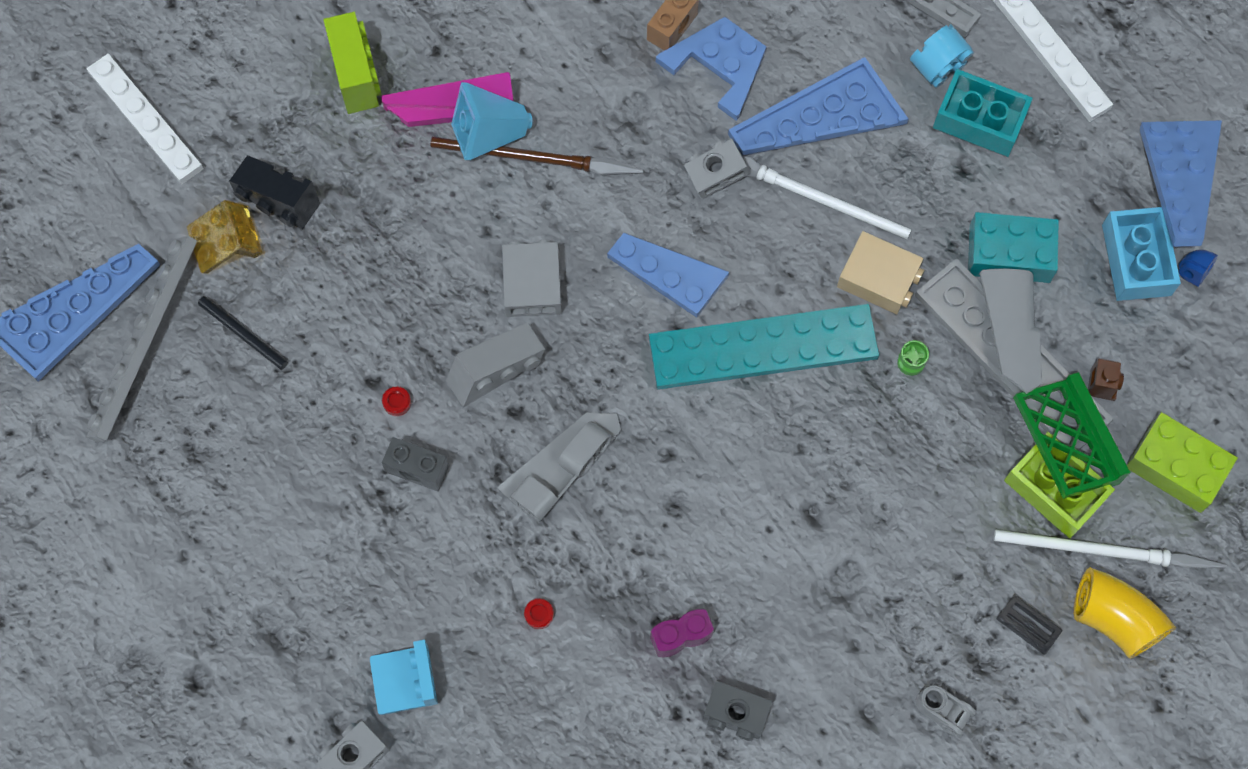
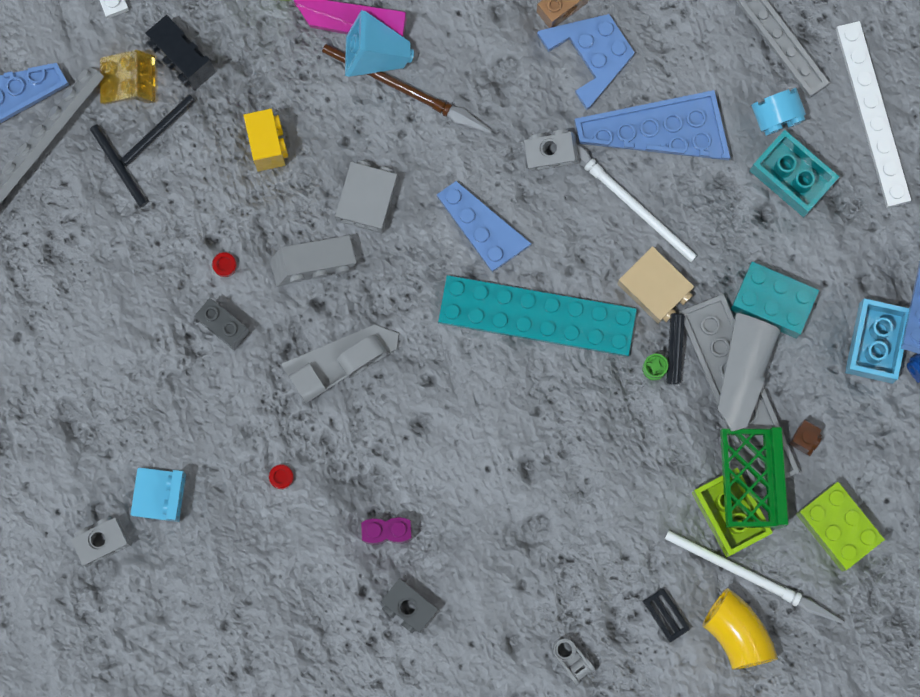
camera: 20 degrees right, 10 degrees up
none -> black bar [120,94,195,166]
none -> yellow brick [244,108,289,172]
none -> black axle [666,313,685,385]

